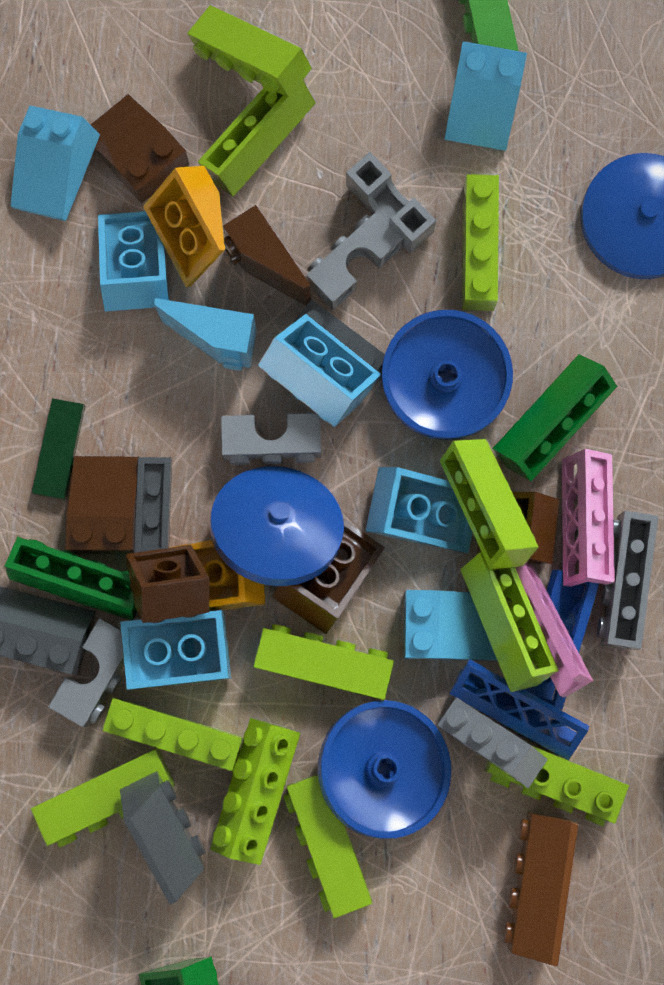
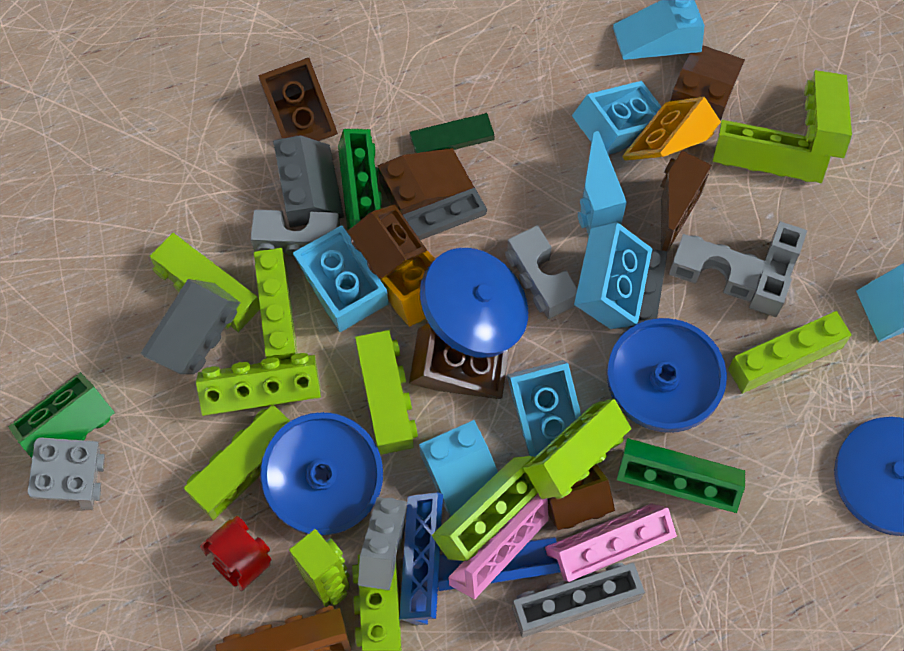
camera: 65 degrees right, 15 degrees down
none -> red brick [200,516,272,592]
none -> lime brick [289,529,350,607]

